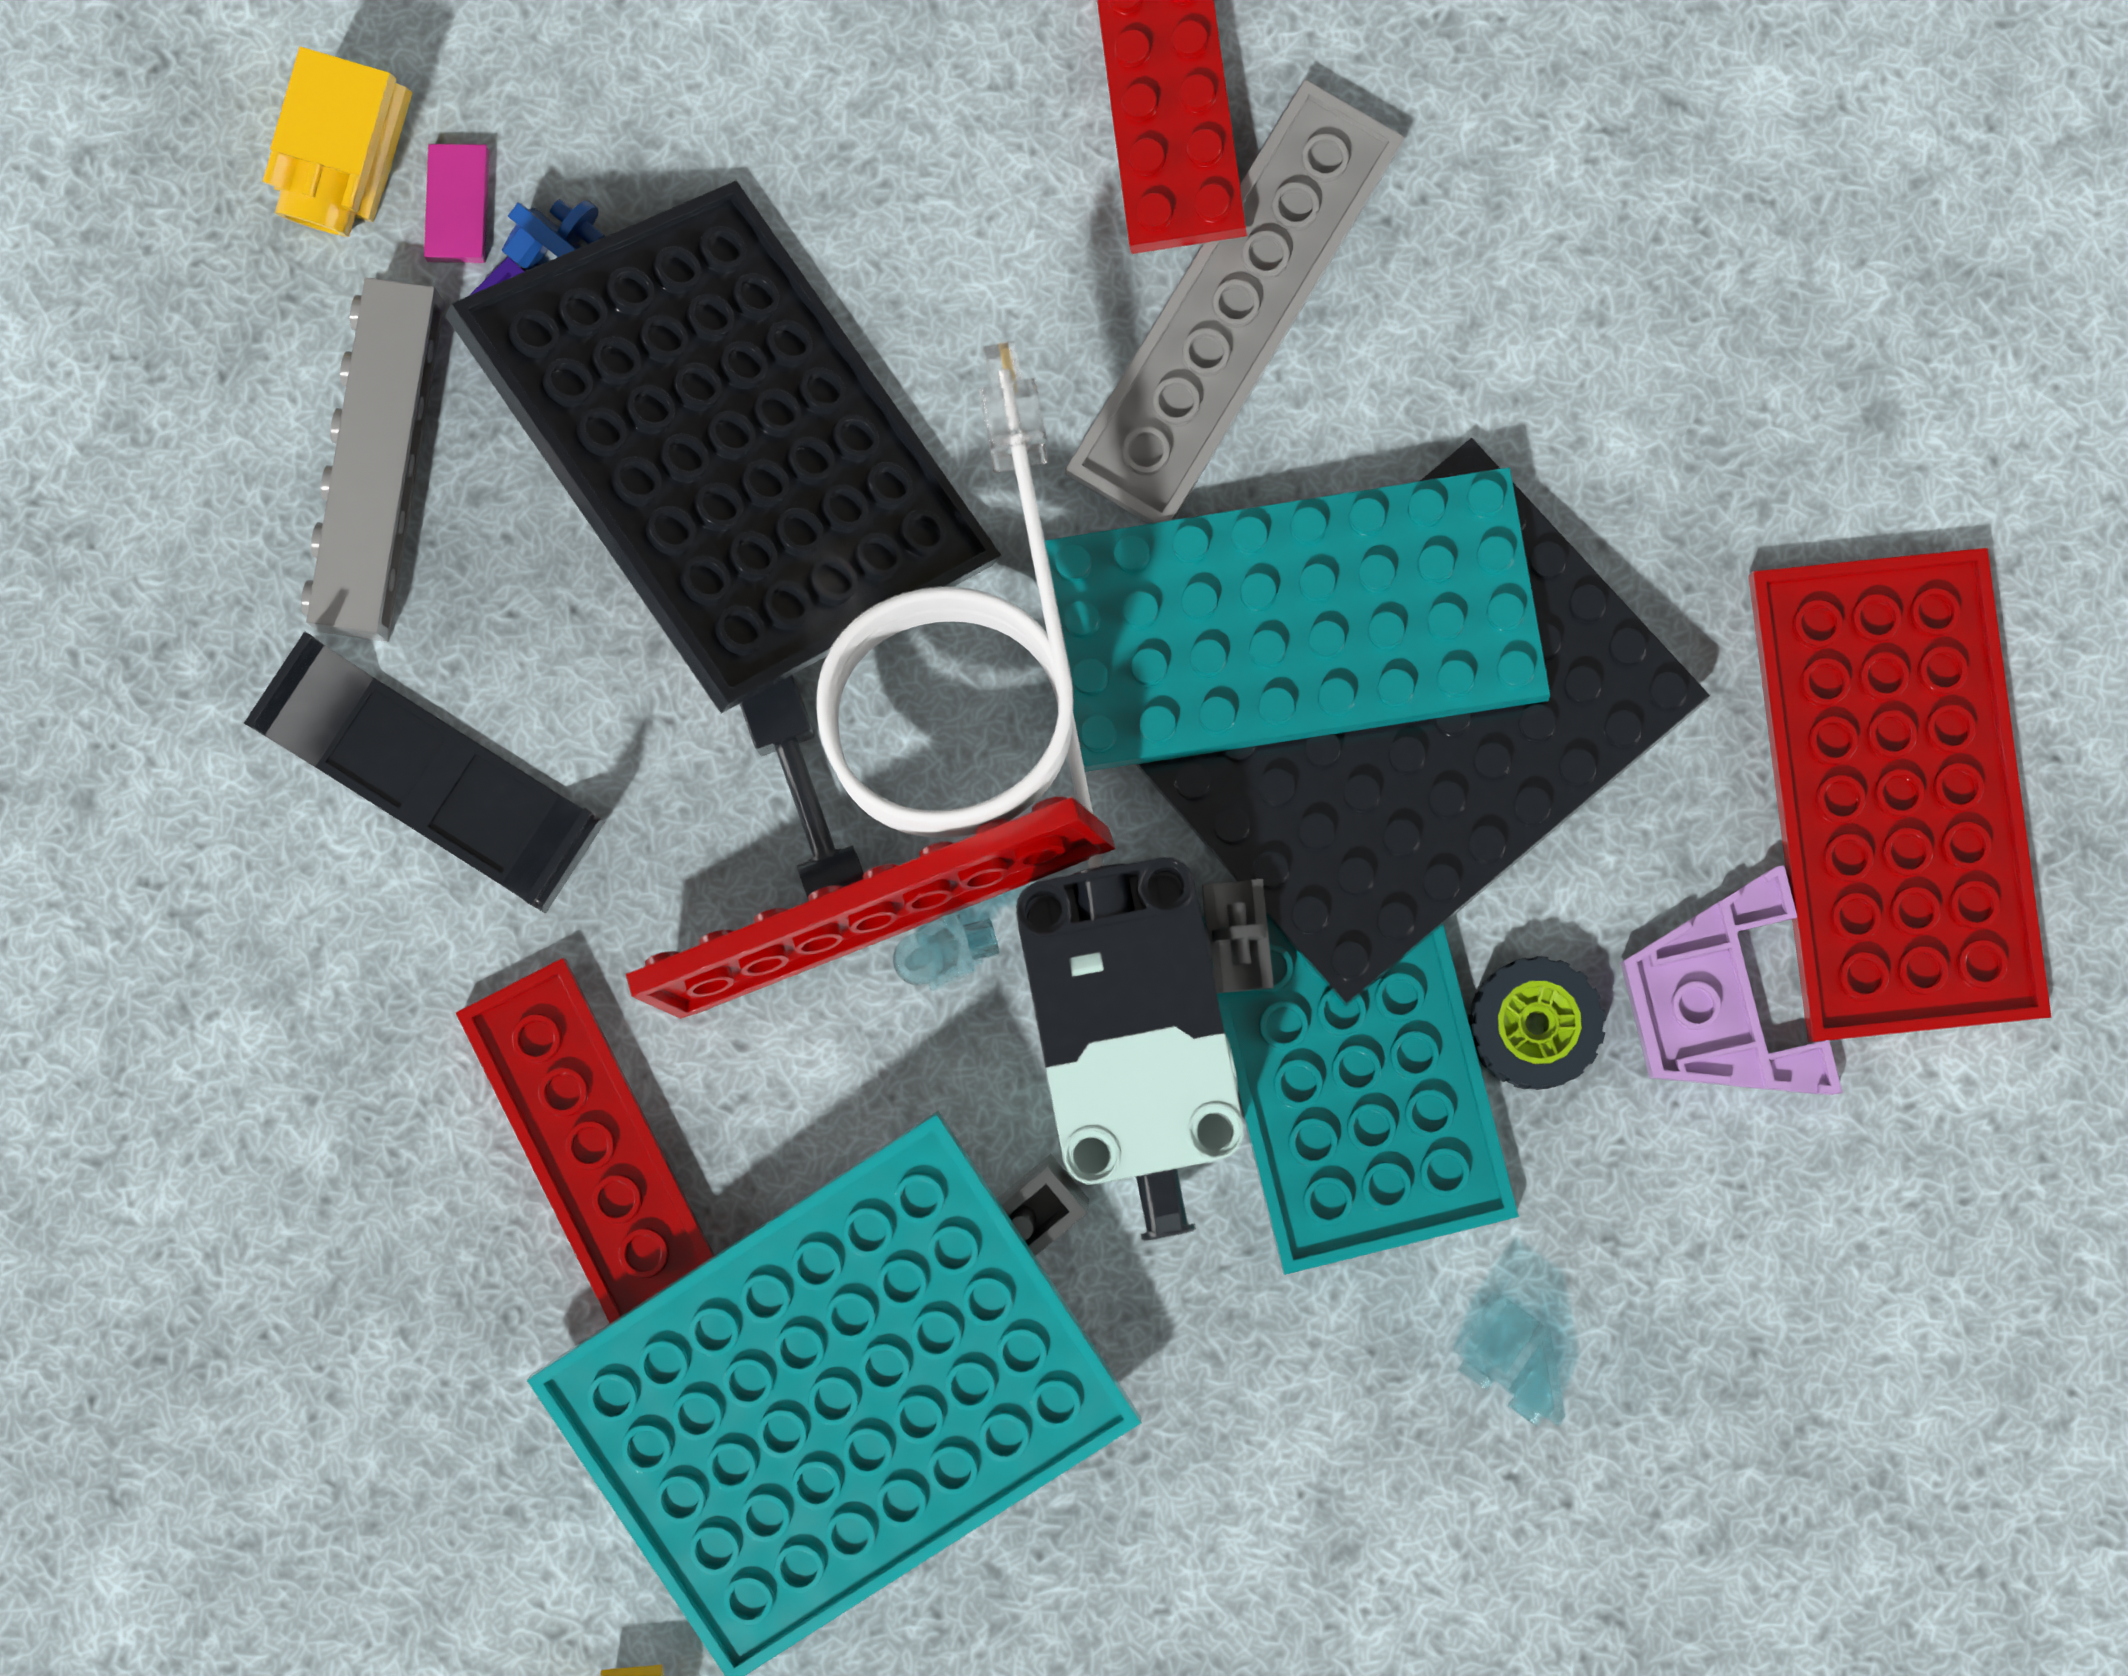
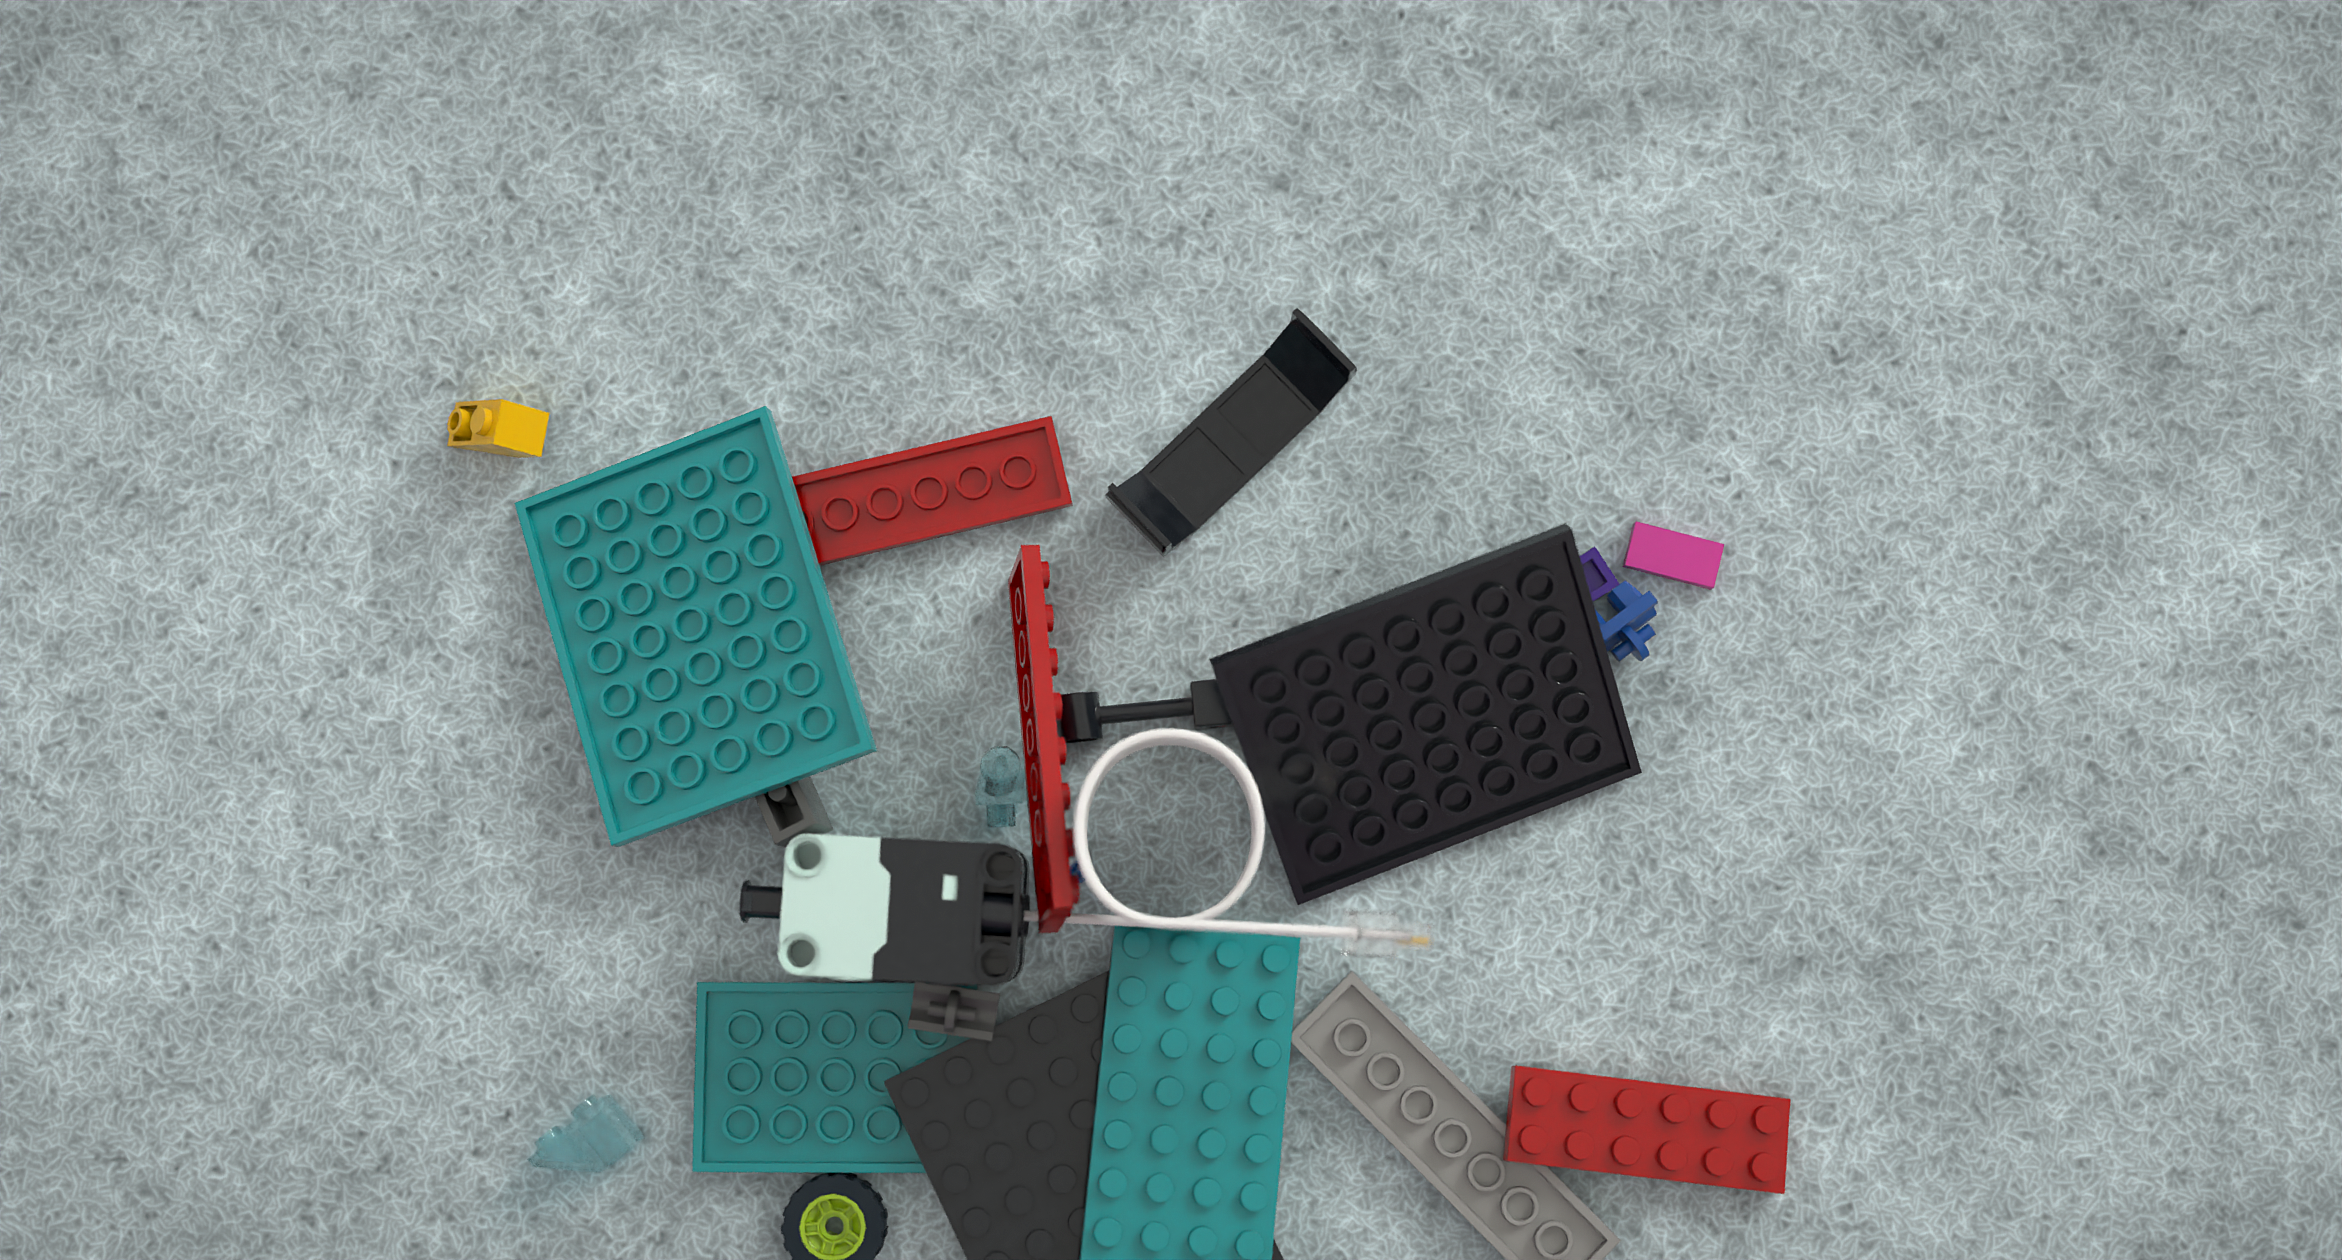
camera: 105 degrees right, 0 degrees up
yellow piece [262,46,412,237] -> none
light grey brick [301,277,445,642] -> none

